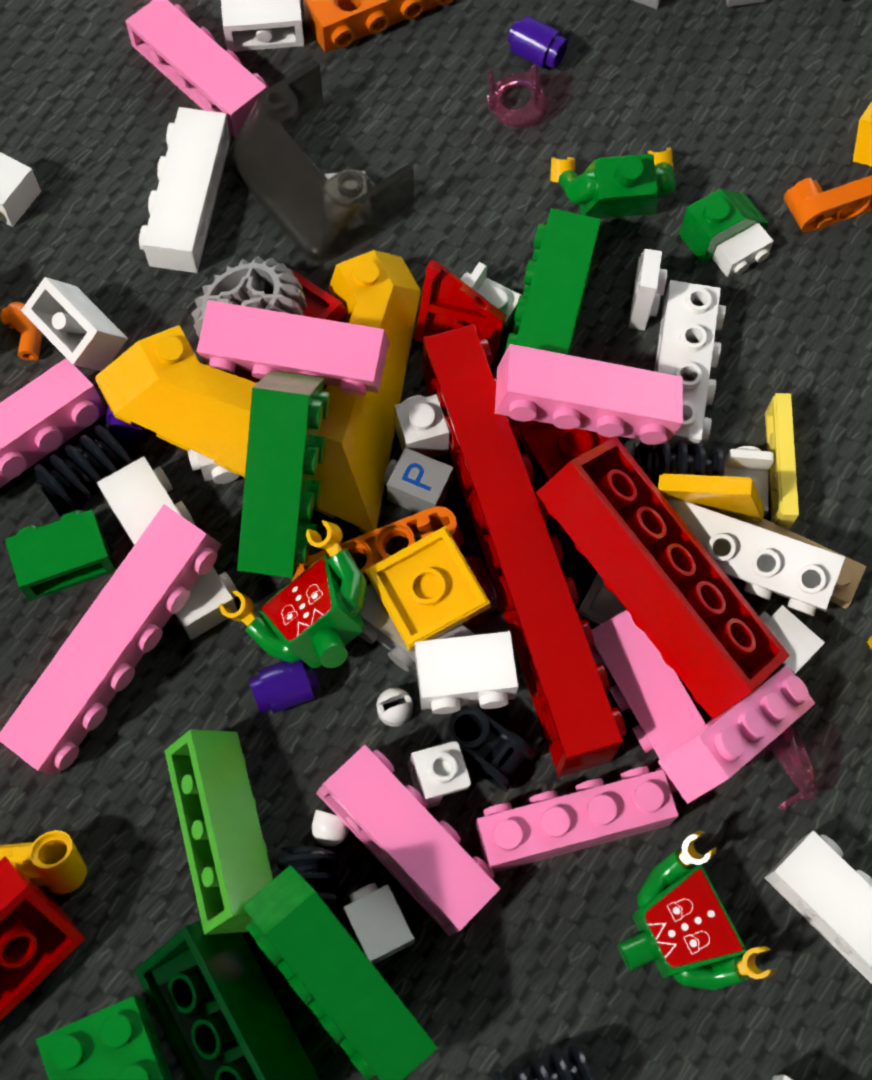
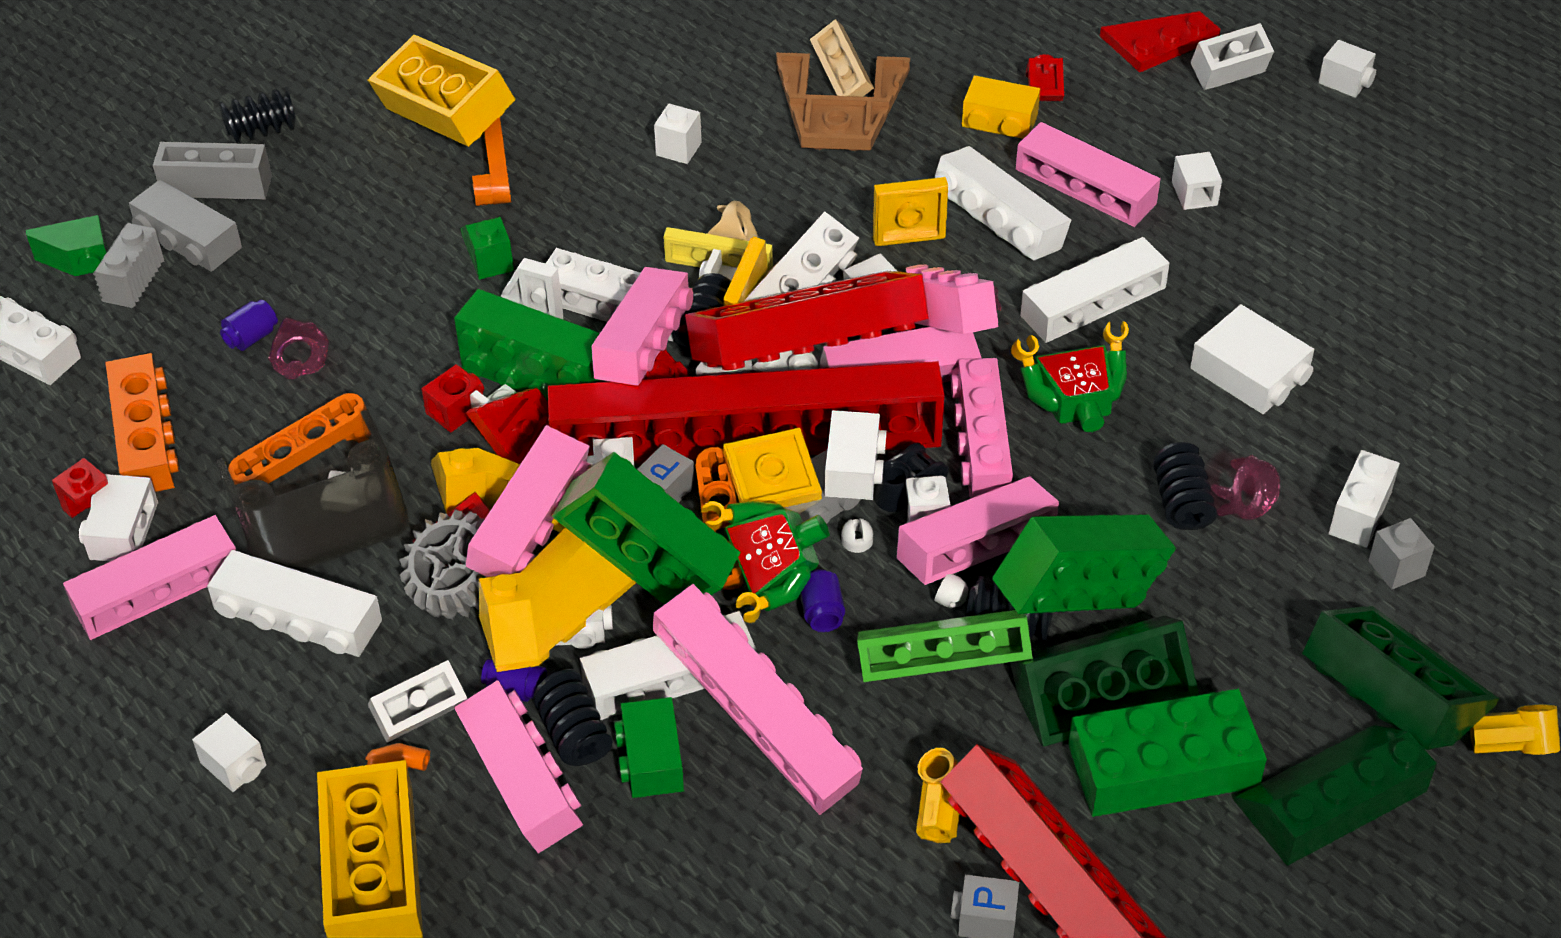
camera: 75 degrees left, 20 degrees down
green torso [550,148,676,219] -> none
white piece [712,223,774,278] -> none
none -> orange beam [228,393,374,492]
none -> red brick [421,364,484,433]
none -> tan piece [707,201,758,241]

